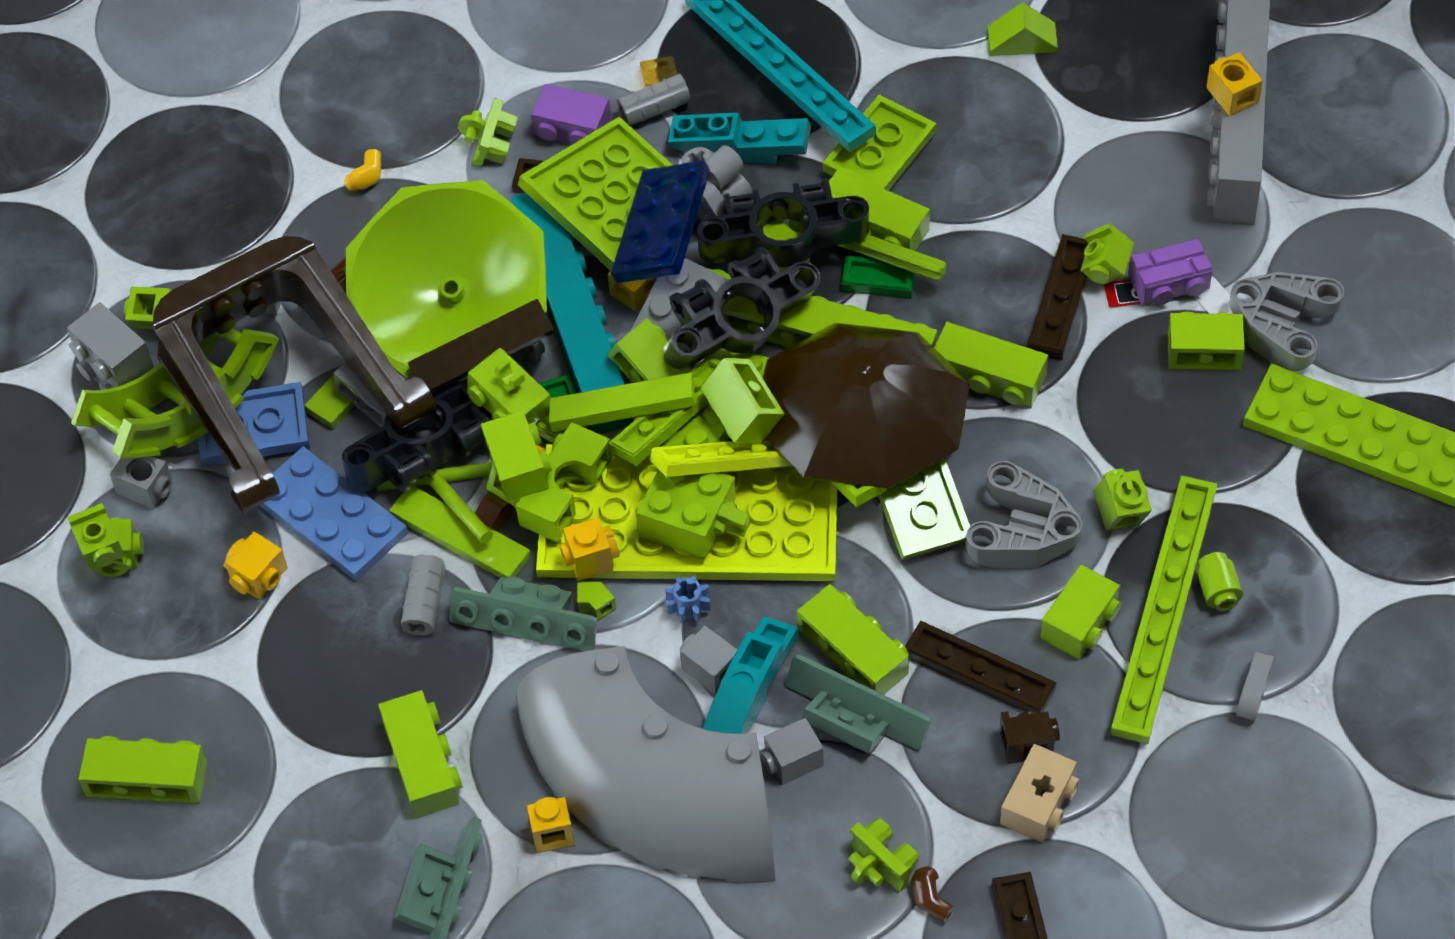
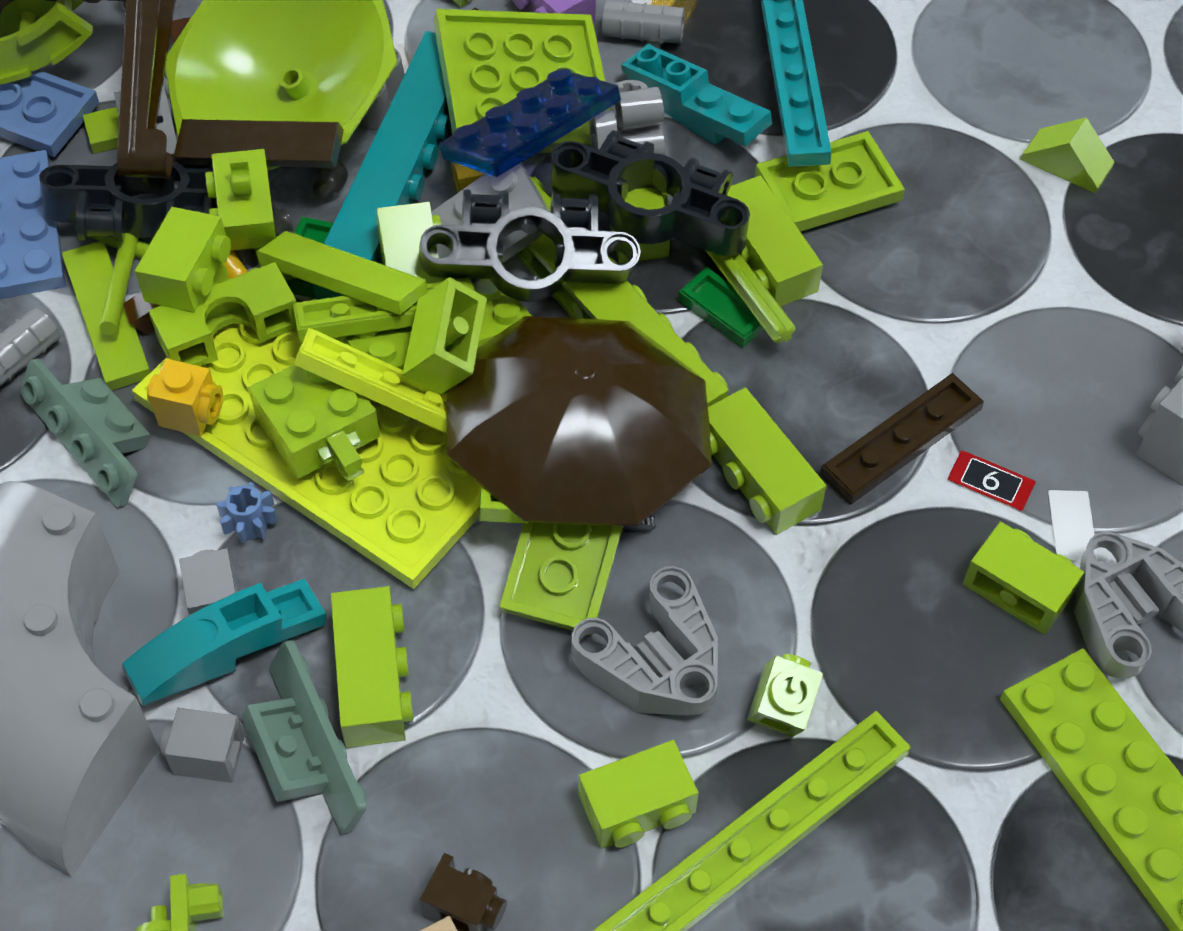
camera: 30 degrees right, 0 degrees up
lime piece [577,582,616,622] -> none
dark brown tile [905,620,1057,713] -> none
lime brick [1080,223,1134,286] -> none
medium lavender brick [1128,239,1213,306] -> none
lime brick [1197,552,1243,611] -> none

